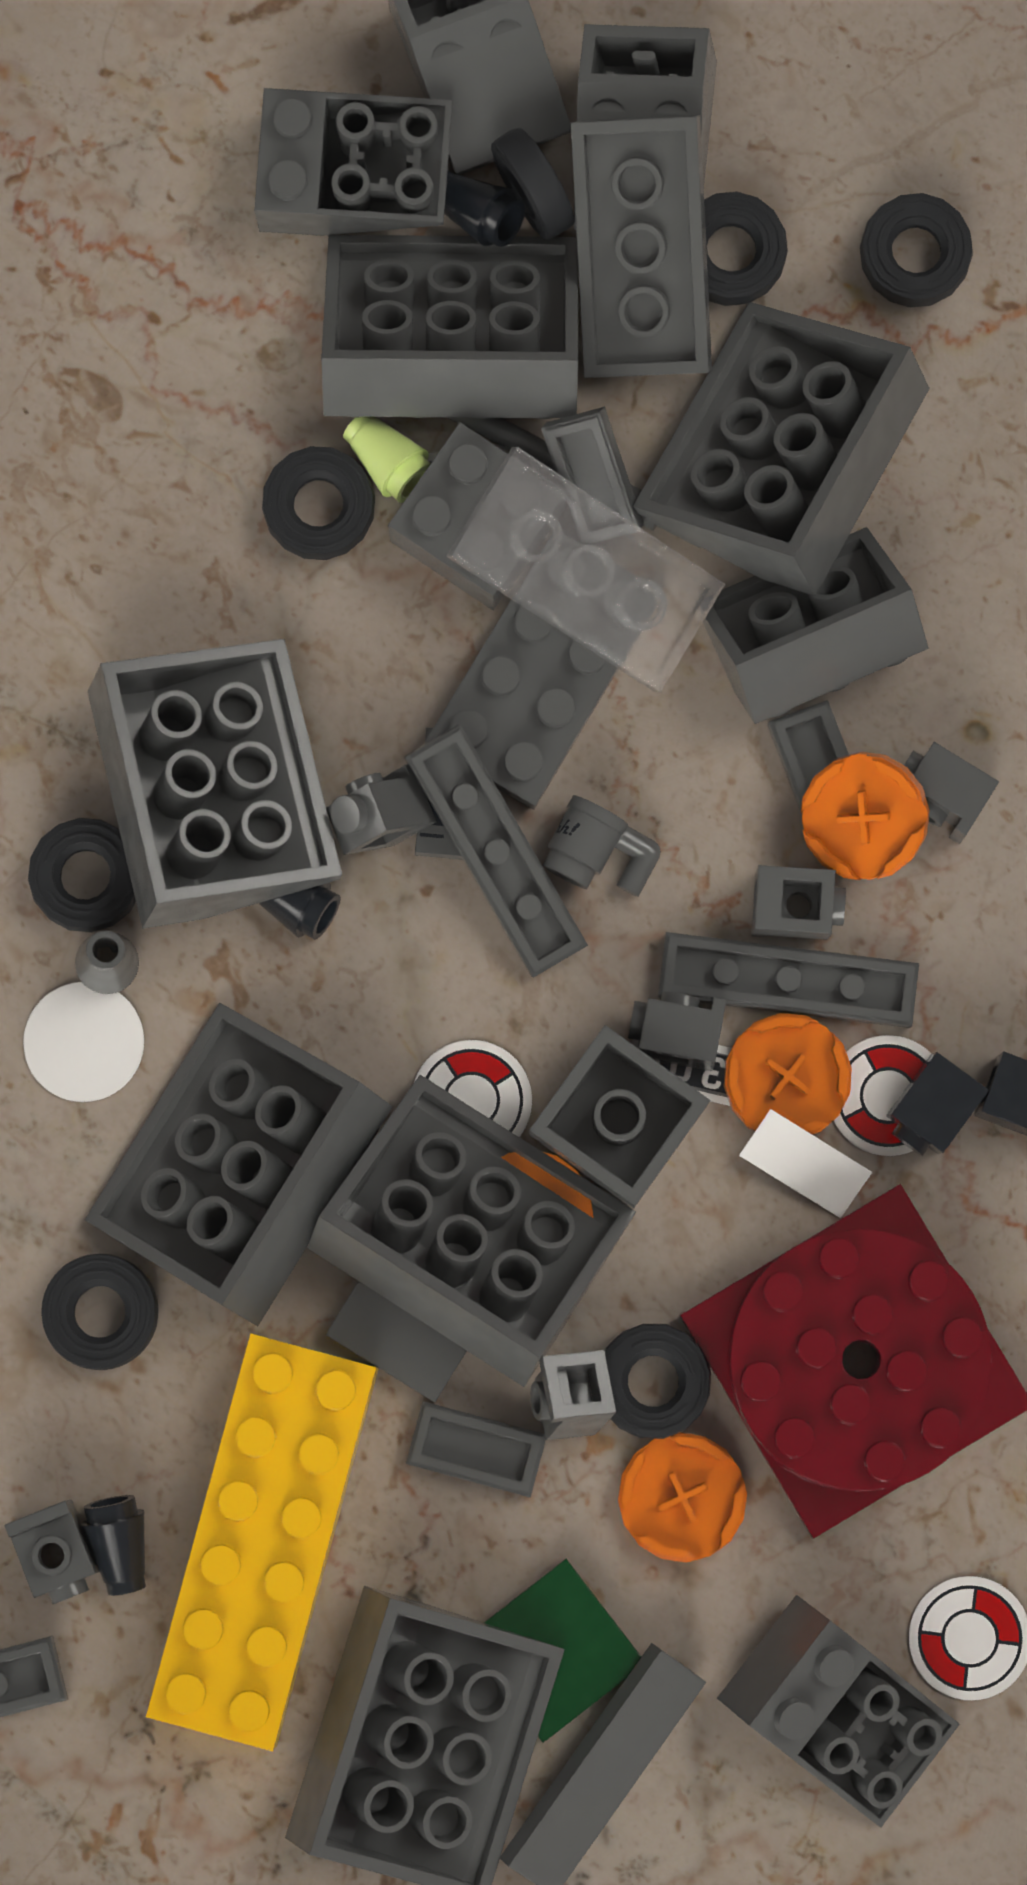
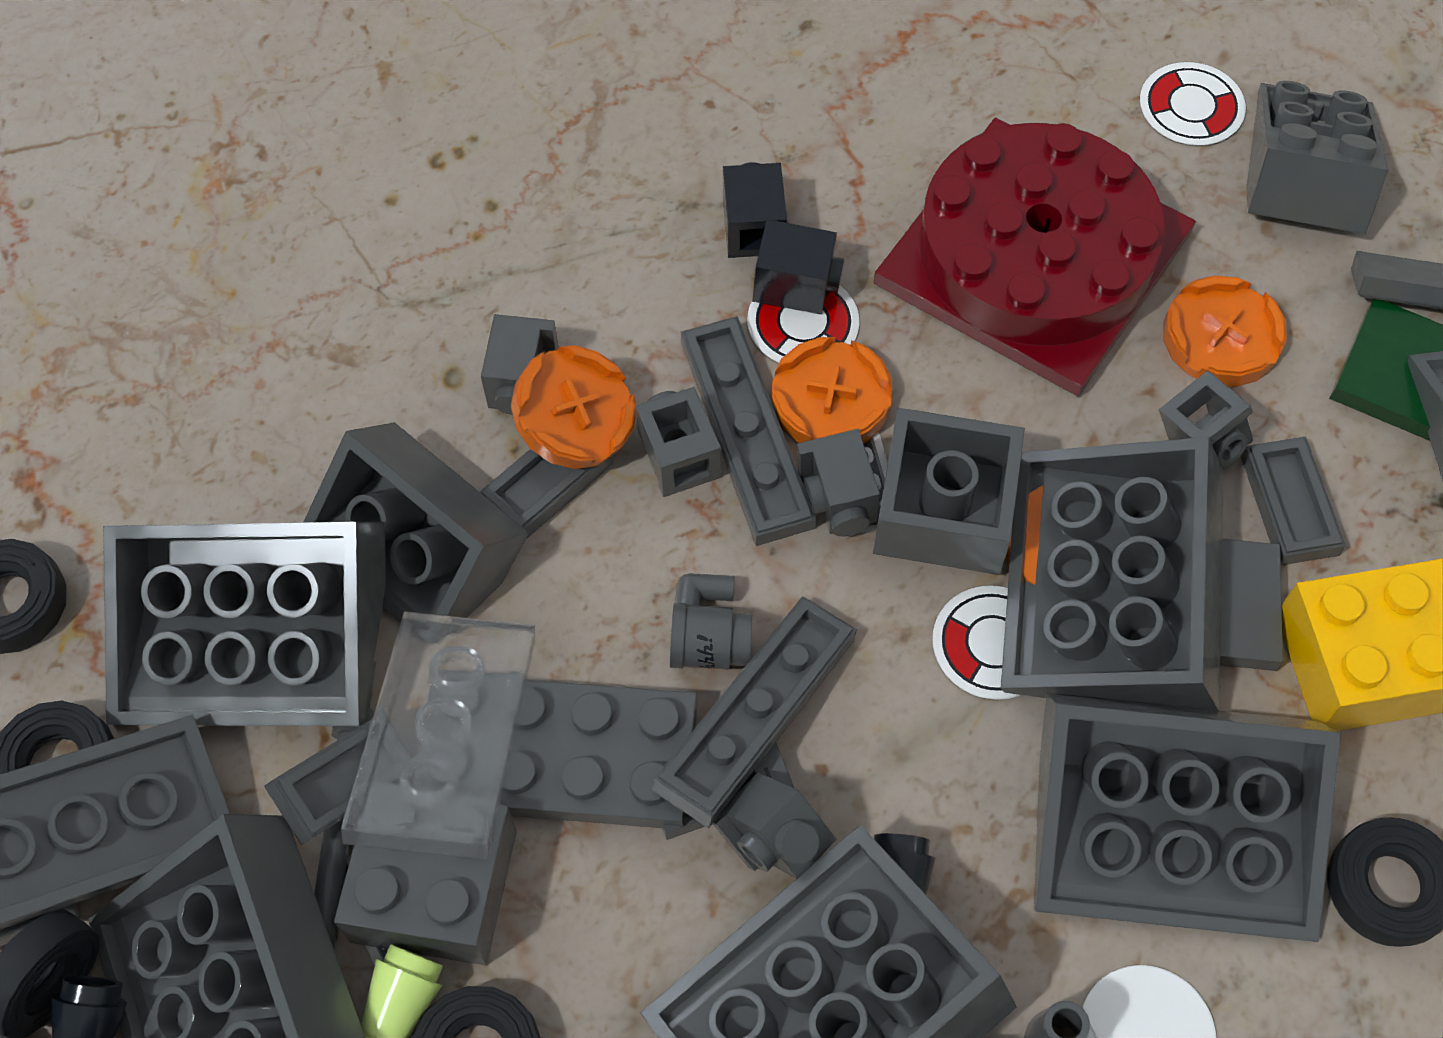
camera: 115 degrees left, 20 degrees down
black tyre [604,1324,711,1439] -> none
white sticker [739,1109,872,1218] -> none

